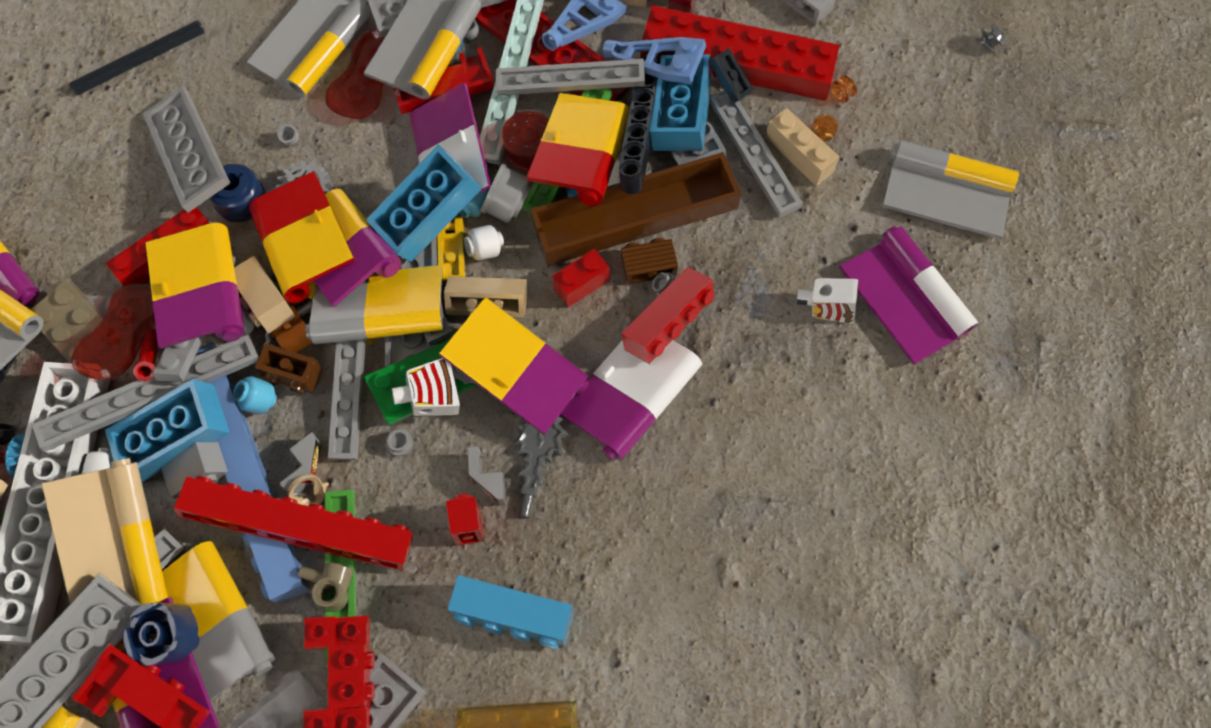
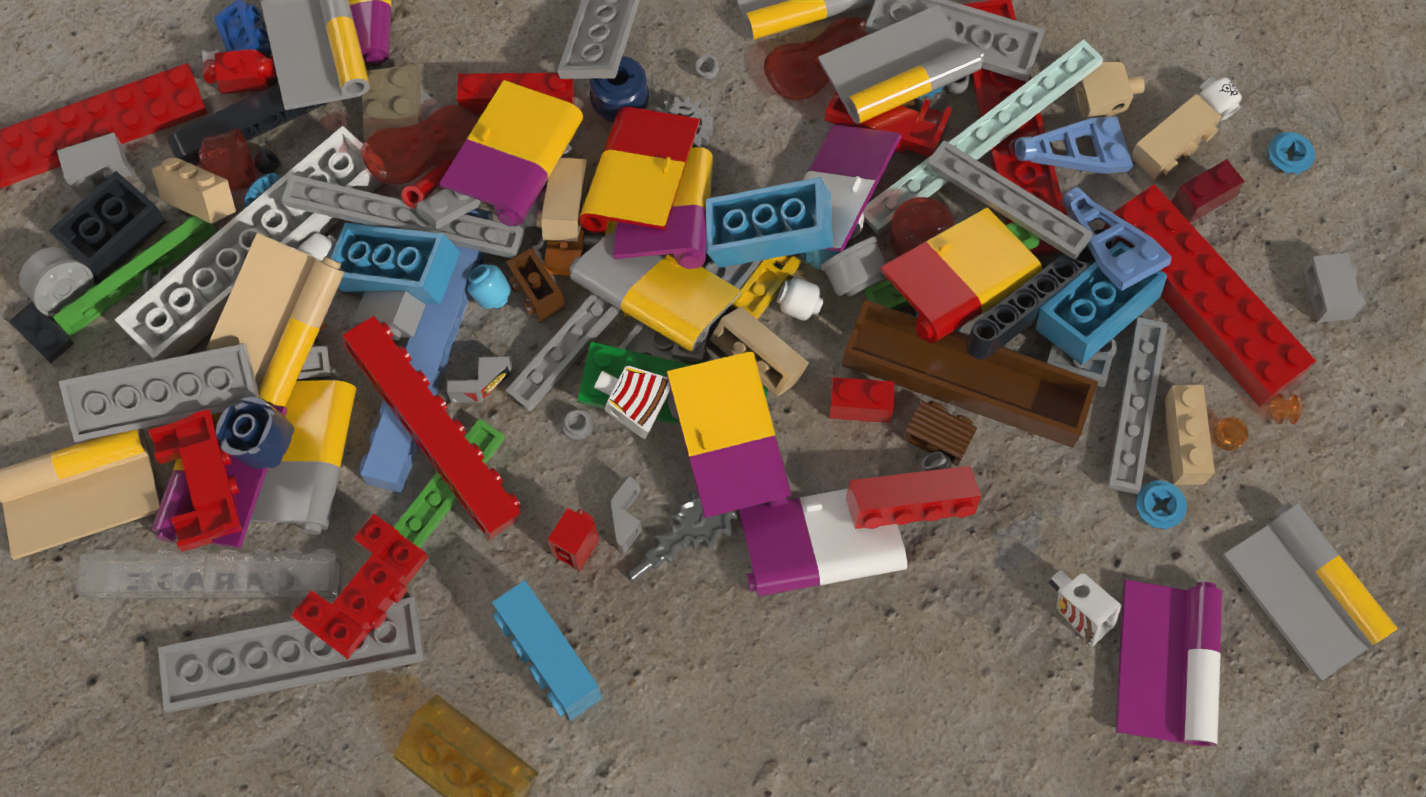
camera: 40 degrees right, 0 degrees up
tan piece [287,474,329,506] -> none
dark tan piece [298,562,354,612] -> none
black plate [708,48,754,104] -> none
none -> dark azure gear [1135,481,1187,530]

